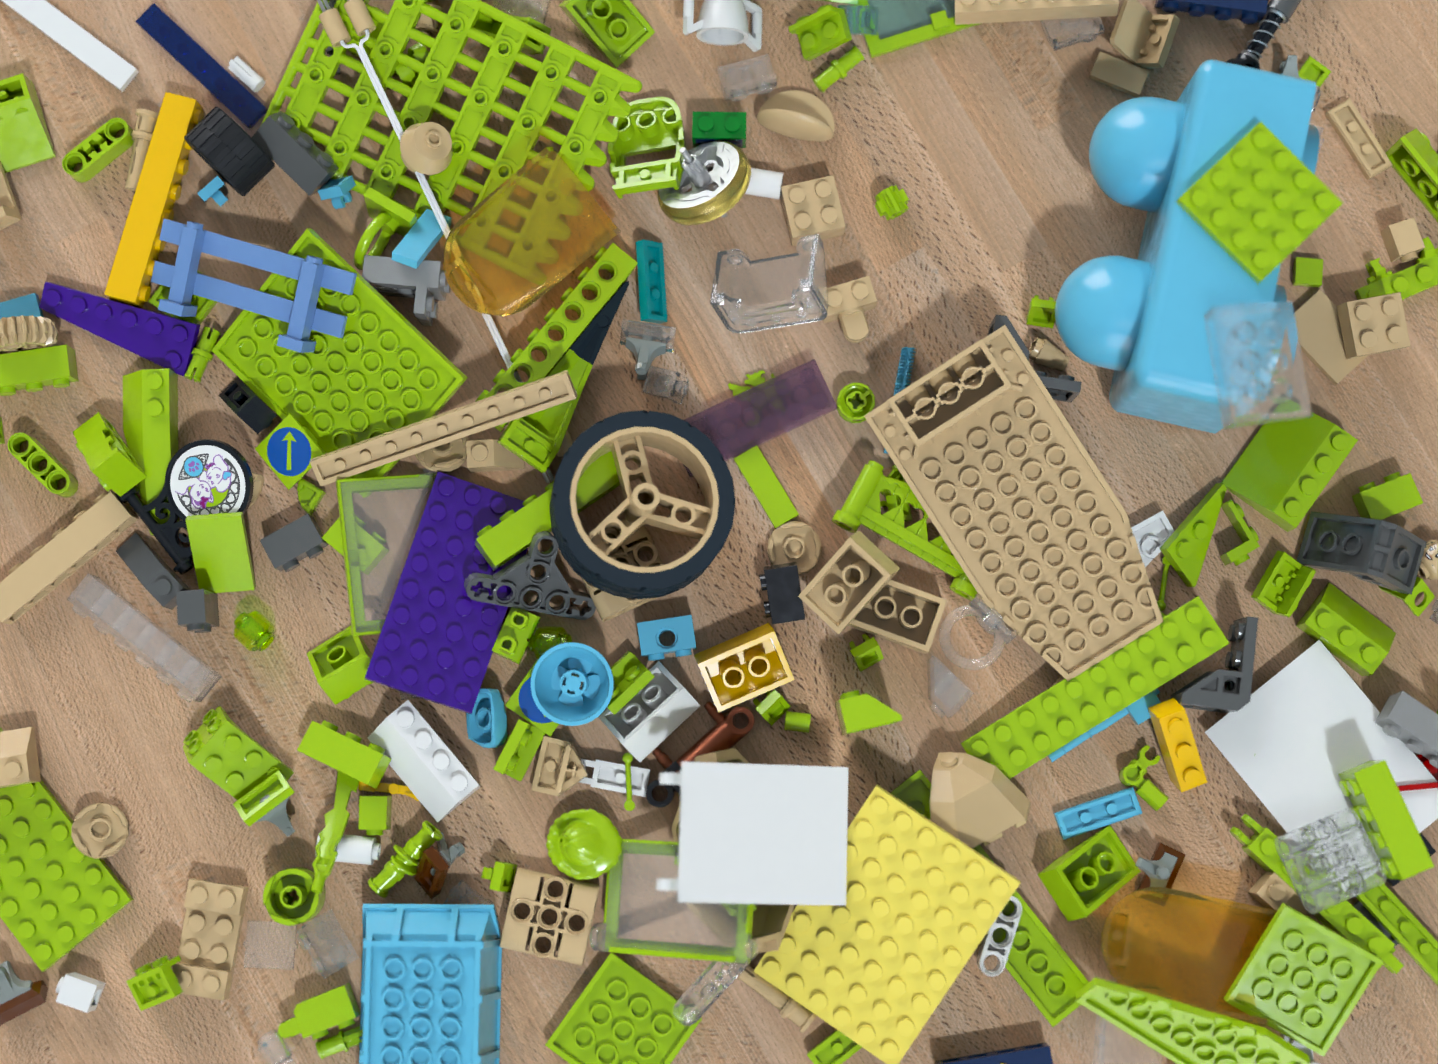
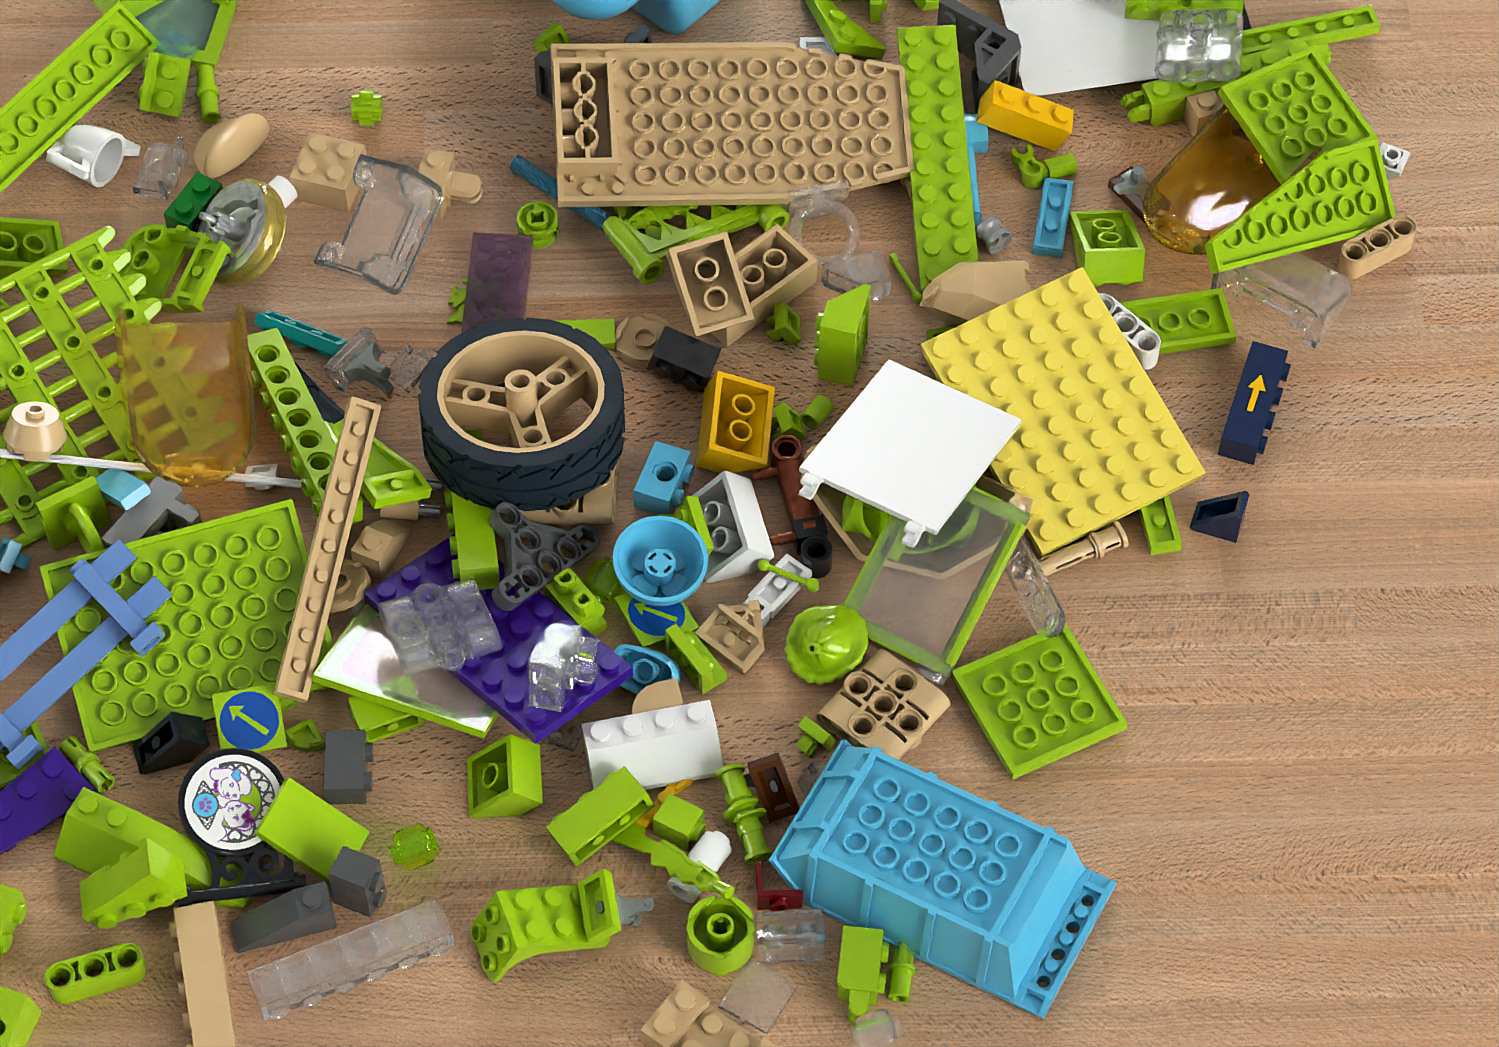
camera: 65 degrees left, 25 degrees down
none -> white plate [245,464,280,490]
none -> clear connector [378,577,502,677]
none -> clear hips [529,623,598,712]
none -> tan brick [632,678,684,714]
none -> dark red bracket [756,861,803,912]
none -> lime hinge [889,253,923,303]
none -> light grey wheel [976,216,1013,254]

